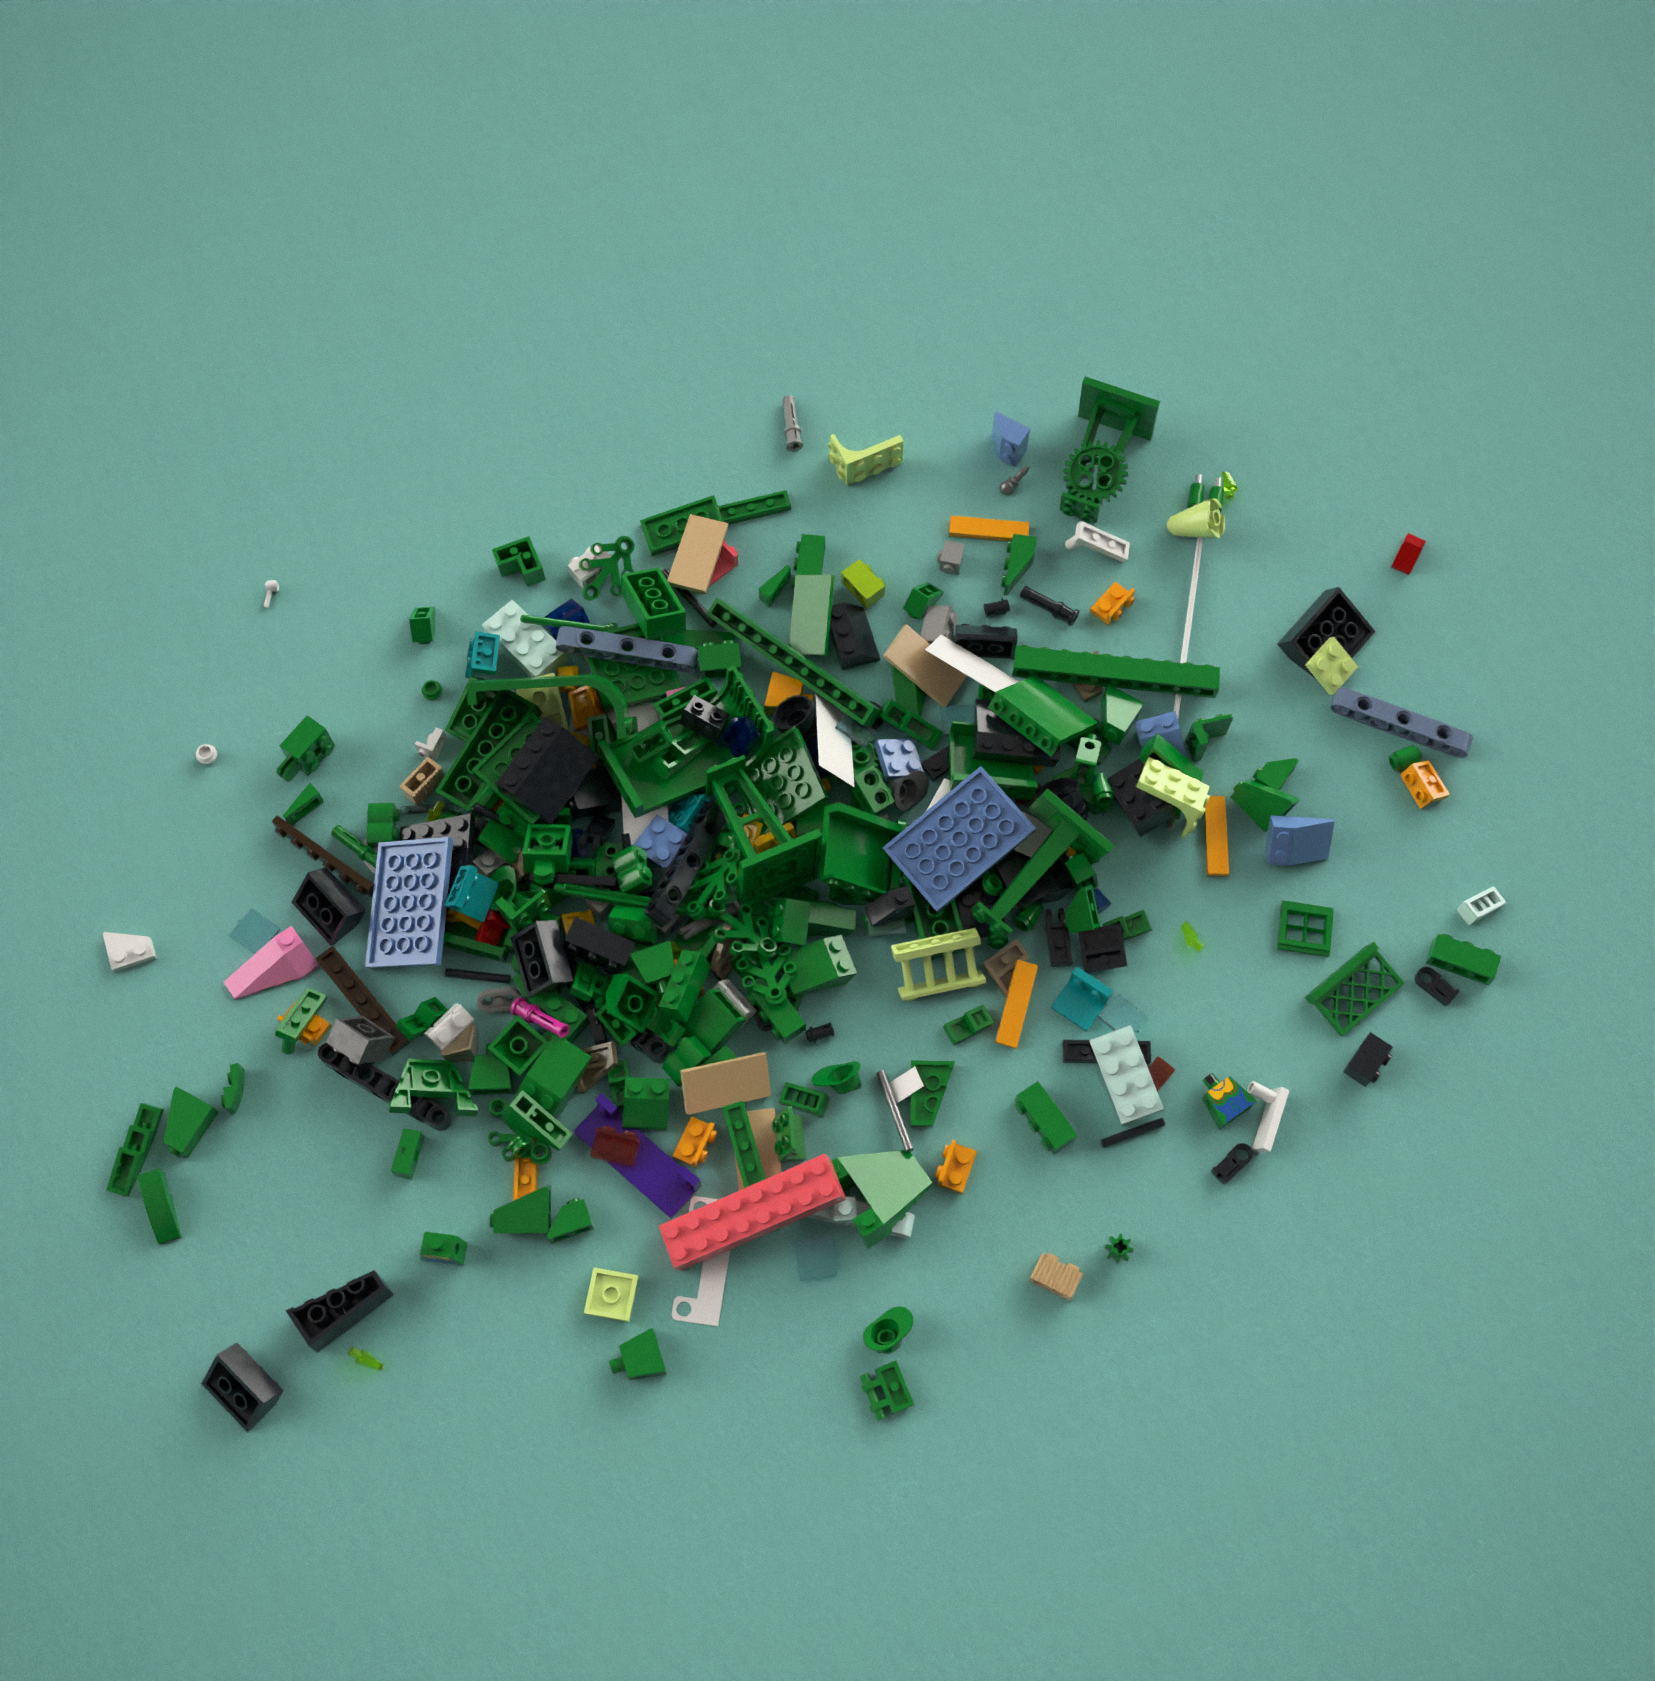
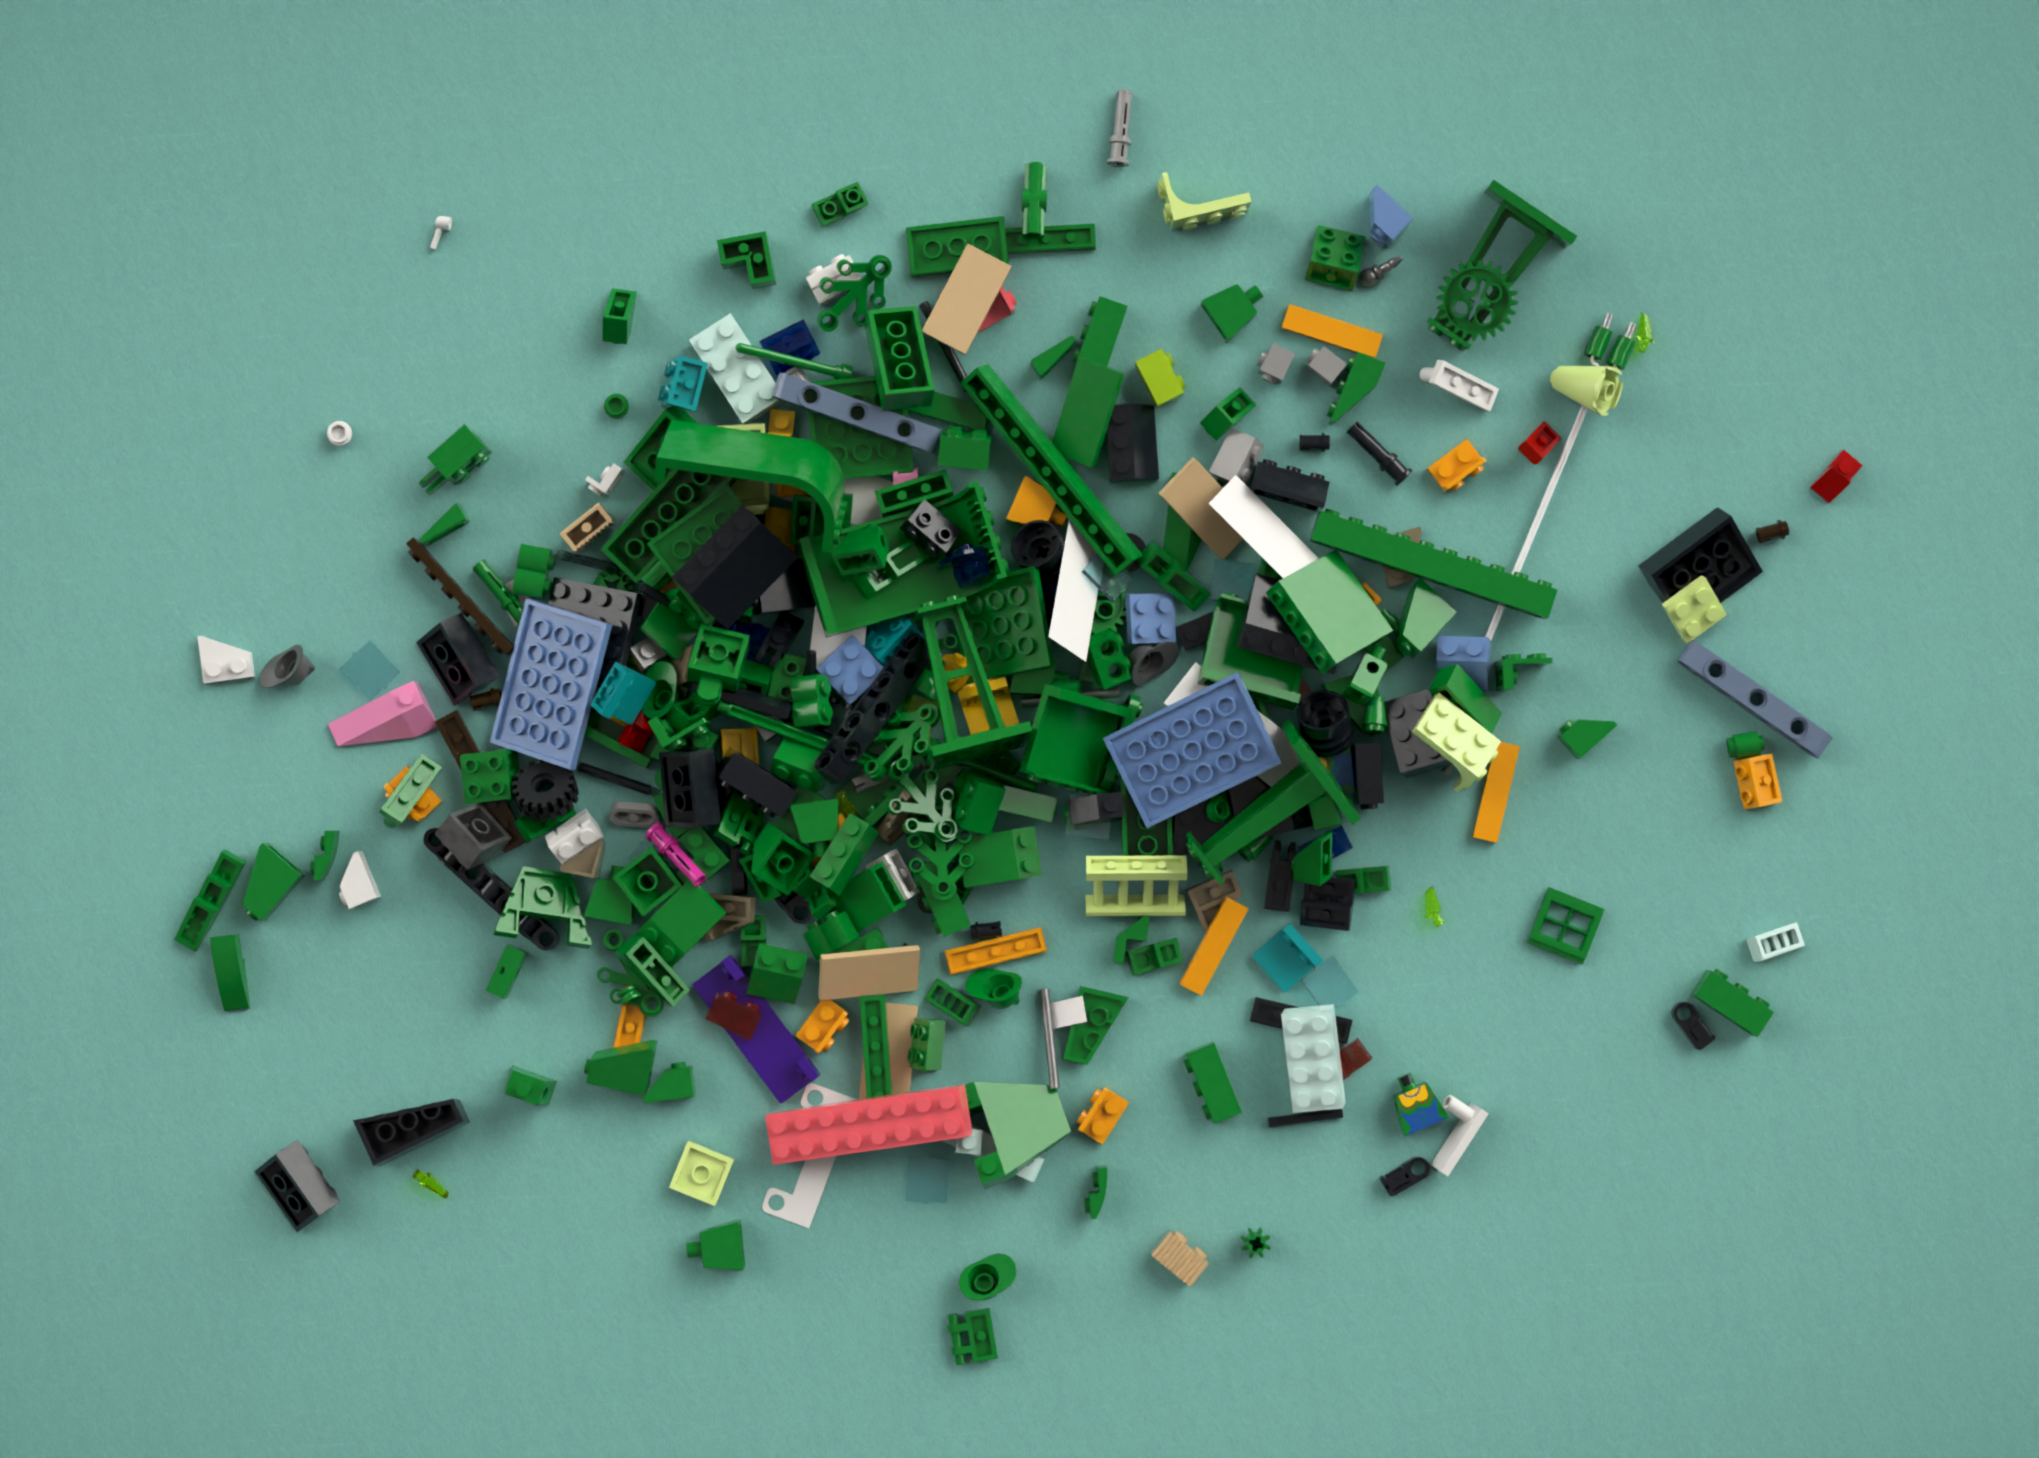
camera: 10 degrees right, 20 degrees up
clear neon green bar [426,800,445,822] -> none
green slope [1230,780,1300,832] -> none
medium blue slope [1264,815,1335,866] -> none
green fence [1304,941,1404,1036] -> none
black brick [1343,1032,1393,1087] -> none
none -> dark grey piece [260,645,315,688]
none -> white slope [339,851,381,909]
none -> green bracket [460,749,520,804]
none -> dark brown pin [470,688,502,711]
none -> black tyre [512,759,579,822]
none -> green slope [811,182,869,228]
none -> light orange tile [945,927,1047,975]
none -> green piece [1022,162,1047,240]
none -> green slope [1084,1165,1107,1219]
none -> green slope [1113,915,1149,963]
none -> green torso [1200,284,1263,343]
none -> green bracket [1305,225,1365,292]
none -> light grey brick [1306,346,1347,387]
none -> black brick [1351,743,1384,810]
none -> red slope [1518,421,1561,465]
none -> dark brown pin [1756,520,1789,543]

